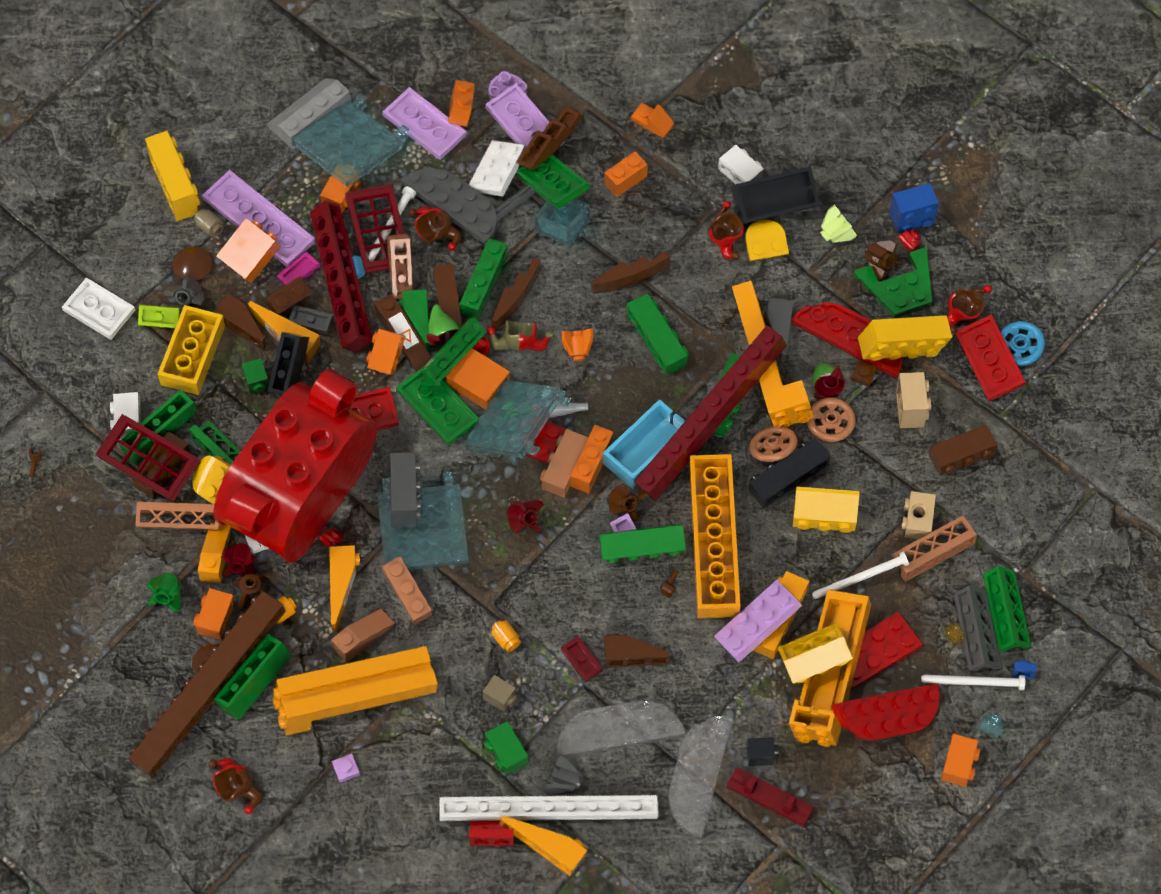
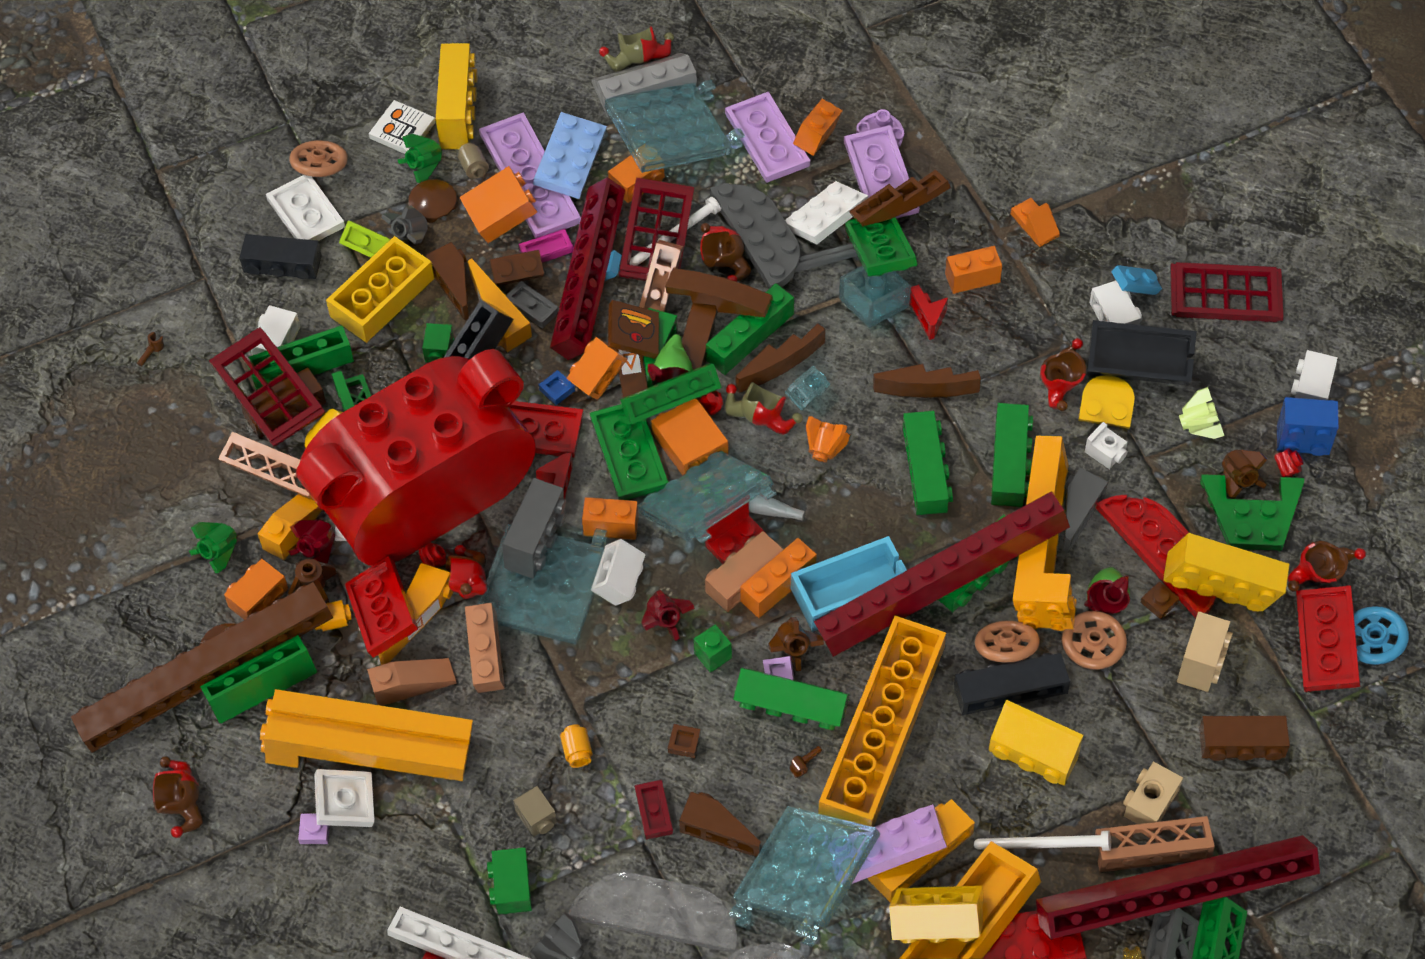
camera: 25 degrees right, 5 degrees down
none -> black brick [239,234,322,279]
none -> nougat plate [289,140,348,177]
none -> white plate [314,769,374,827]
none -> red plate [345,556,418,658]
none -> white tile [369,100,436,154]
none -> green brick [397,133,442,183]
none -> red piece [445,544,487,599]
none -> light blue plate [533,112,607,199]
none -> red slope [536,452,573,499]
none -> blue plate [539,370,575,405]
none -> orange brick [582,497,639,540]
none -> white brick [591,539,645,606]
none -> olive piece [599,26,674,72]
none -> reddish brown tile [608,300,659,359]
none -> reddish brown slope [665,268,773,317]
none -> reddish brown plate [668,724,701,758]
none -> green brick [693,624,732,673]
none -> clear light blue plate [729,806,880,947]
none -> clear light blue brick [785,365,830,411]
none -> red slope [909,285,948,340]
none -> green brick [991,403,1033,507]
none -> dark red brick [1036,835,1320,939]
none -> white brick [1085,422,1128,470]
none -> dark azure plate [1111,265,1162,295]
none -> dark red piece [1170,262,1283,322]
none -> white brick [1291,350,1338,400]

